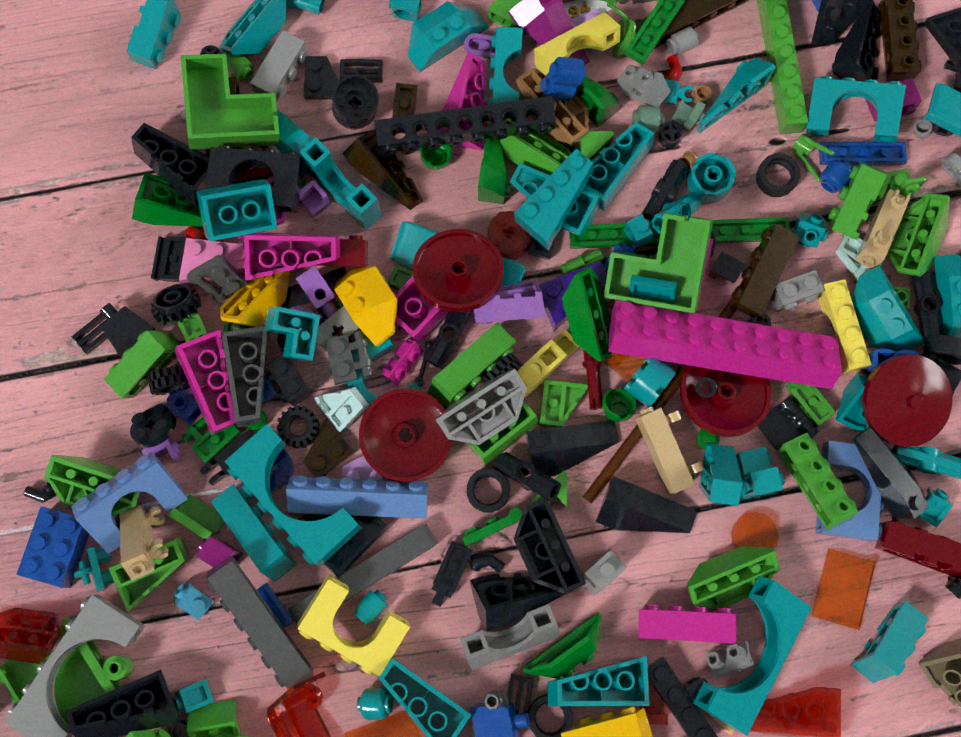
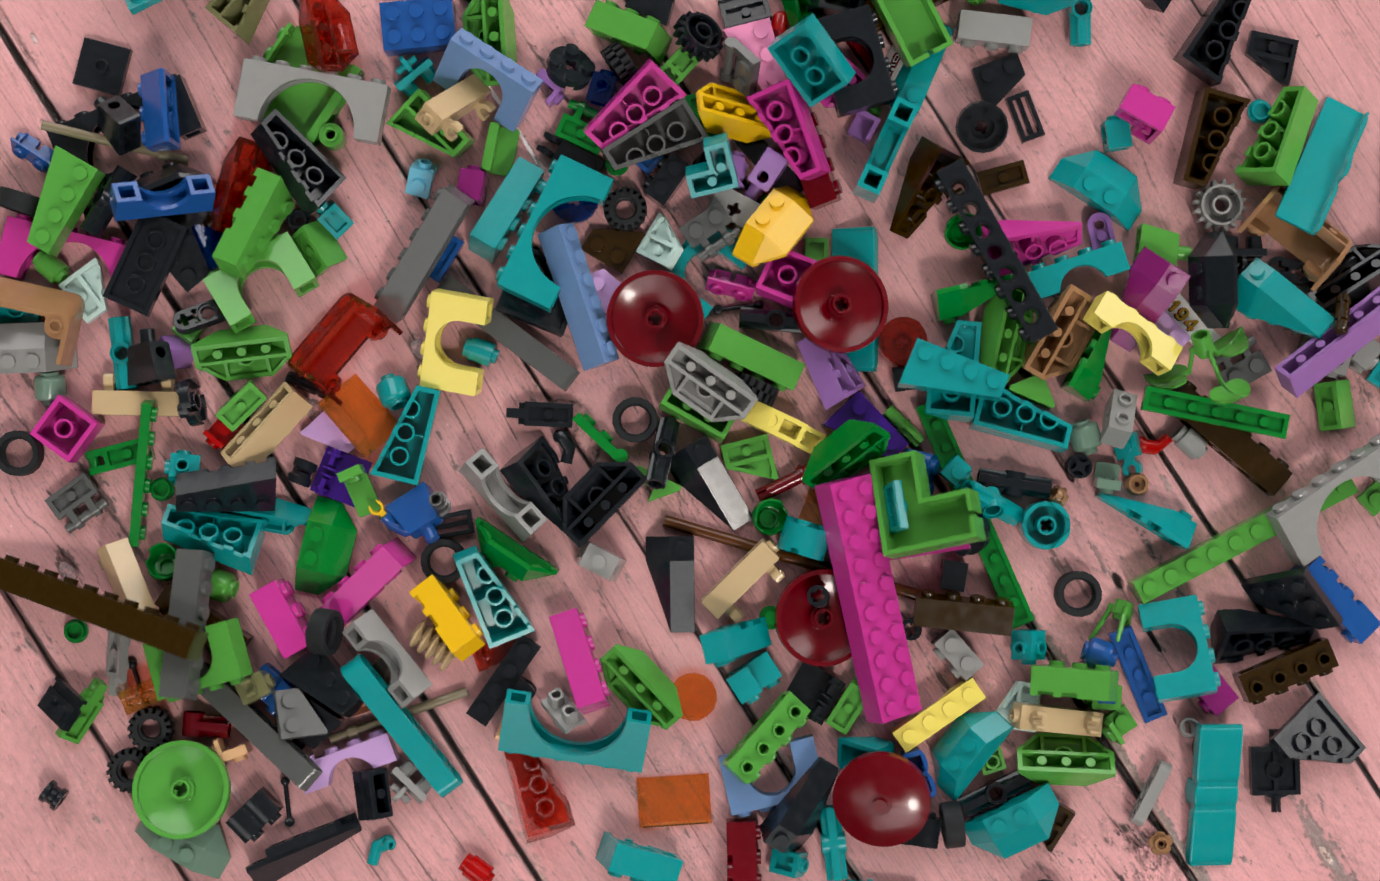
camera: 70 degrees right, 10 degrees up
blue brick [540,57,586,101] -> none

